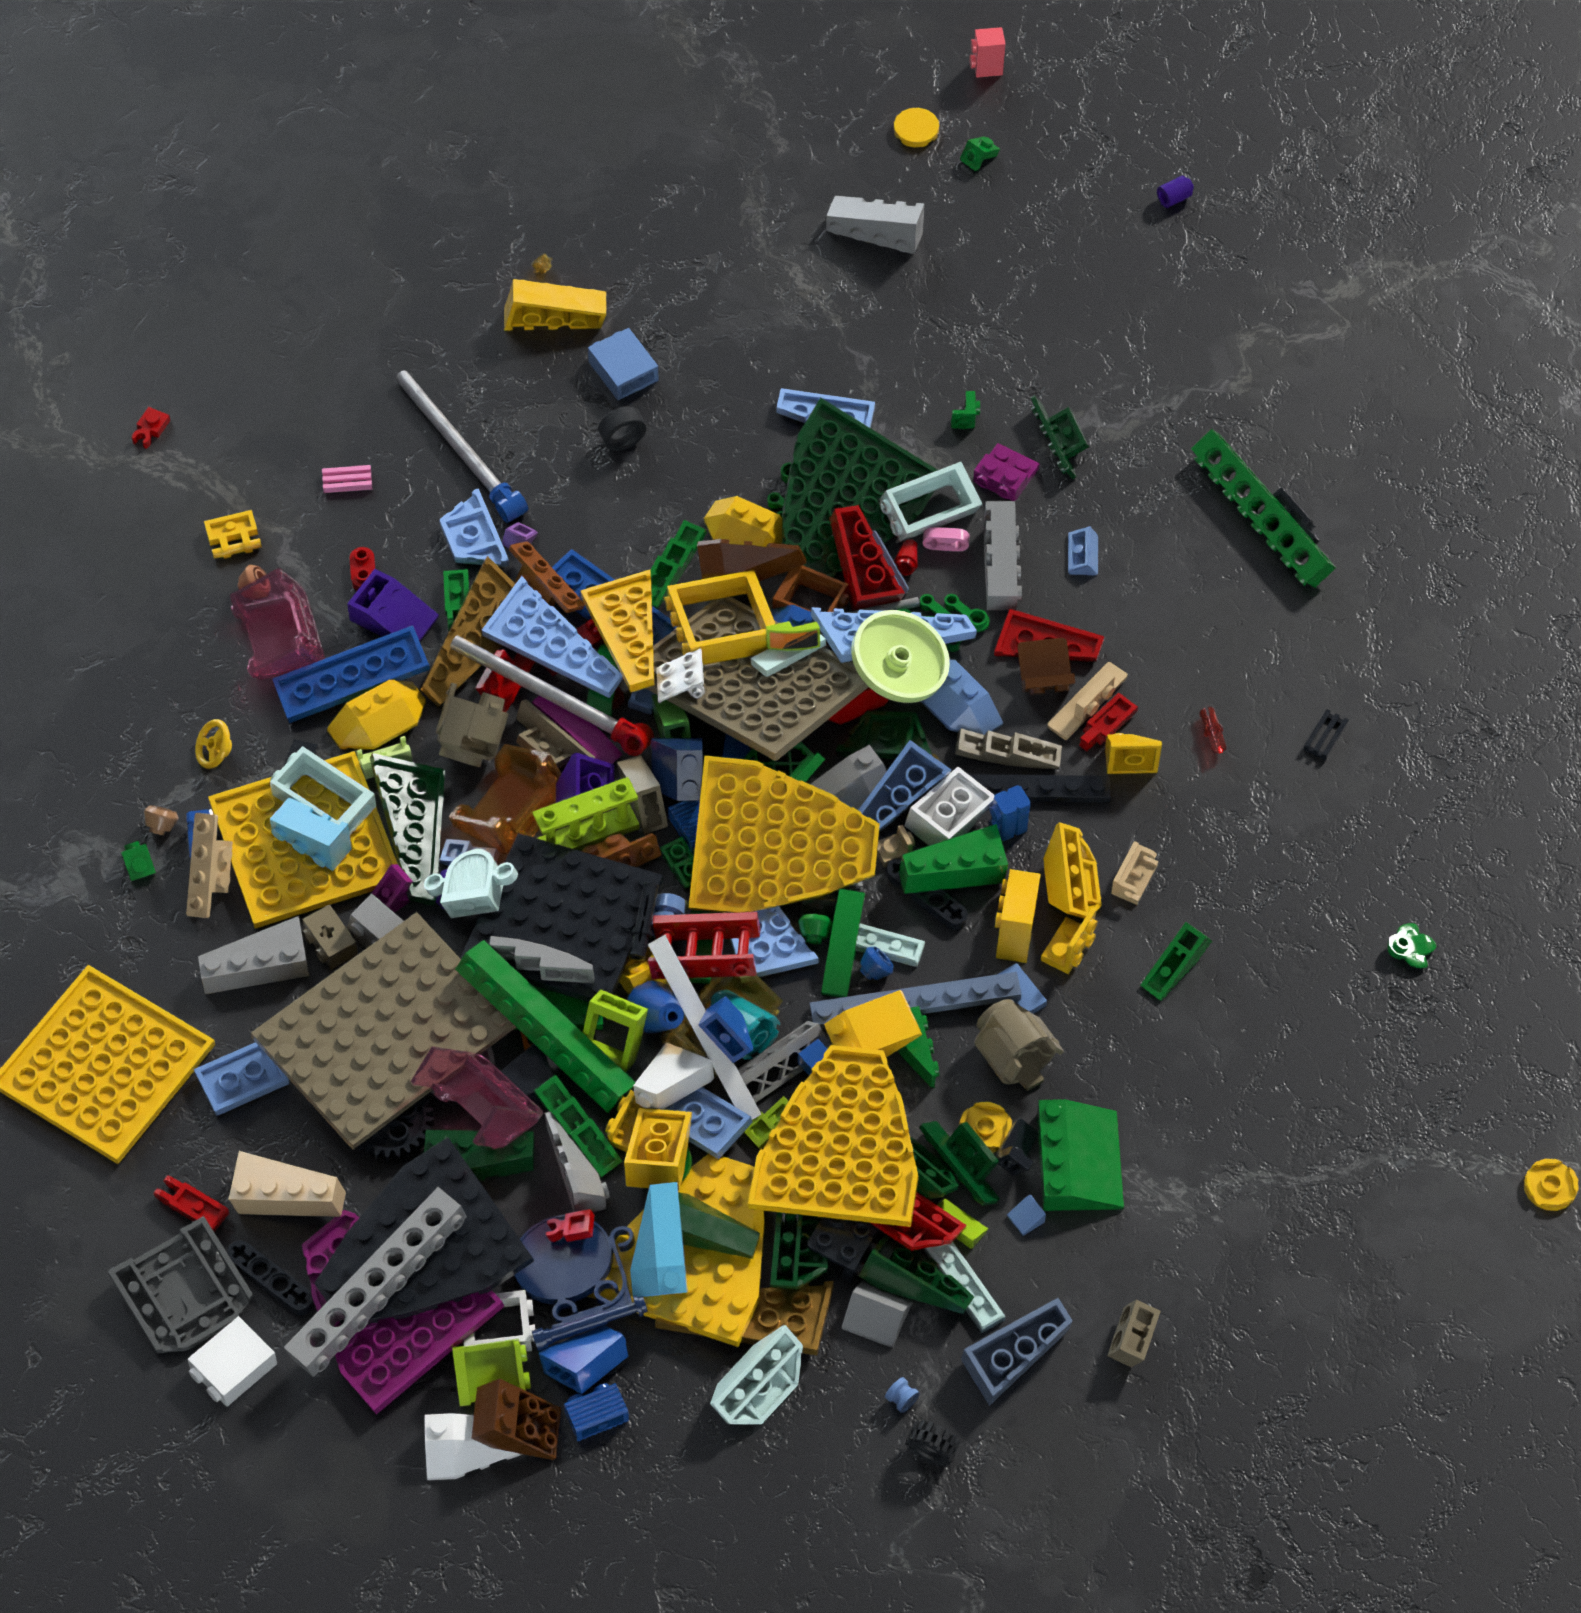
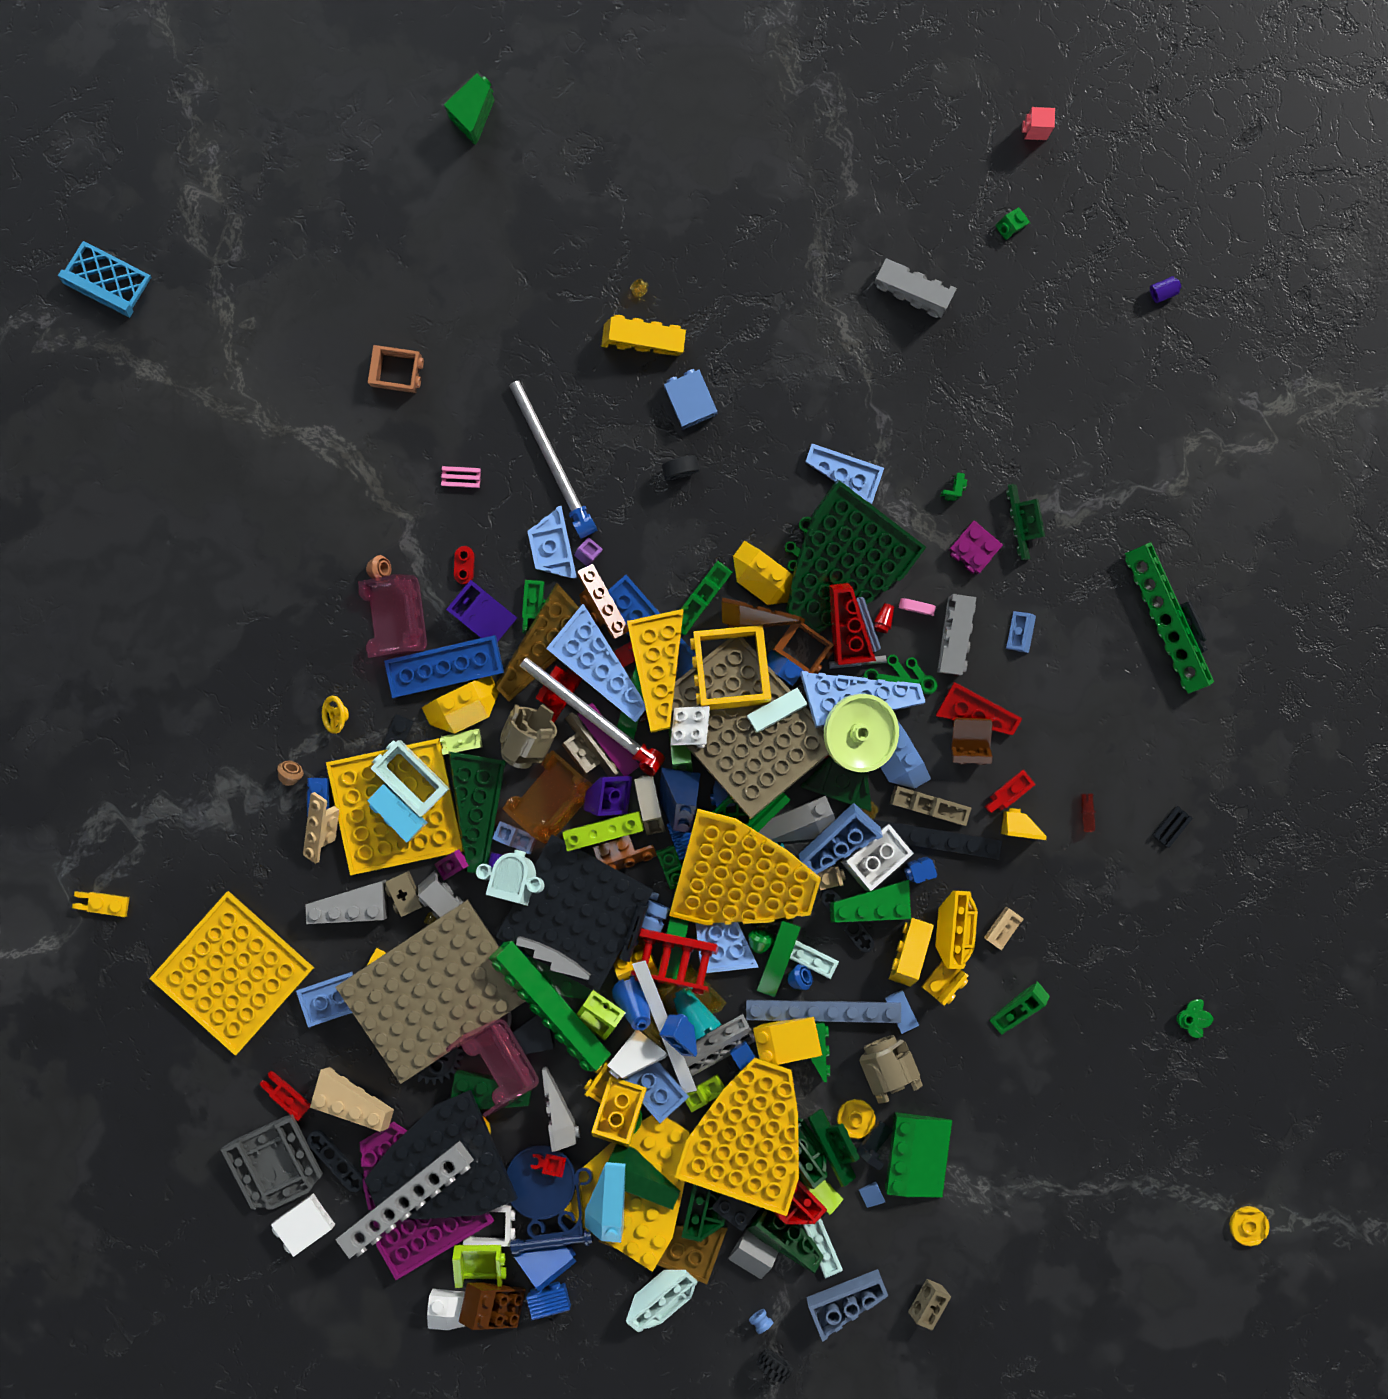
camera: 10 degrees right, 30 degrees up
green bracket [120,841,156,881] -> none
red plate [132,407,171,449] -> none
yellow plate [204,510,262,559] -> none
green slope [533,1075,622,1177] -> none
slope [766,621,820,651] -> none
light aqua piece [879,462,982,542] -> none
yellow tile [894,108,939,148] -> none
tan bracket [1047,662,1127,740] -> none
none -> nougat window [368,345,424,393]
none -> green slope [444,73,495,145]

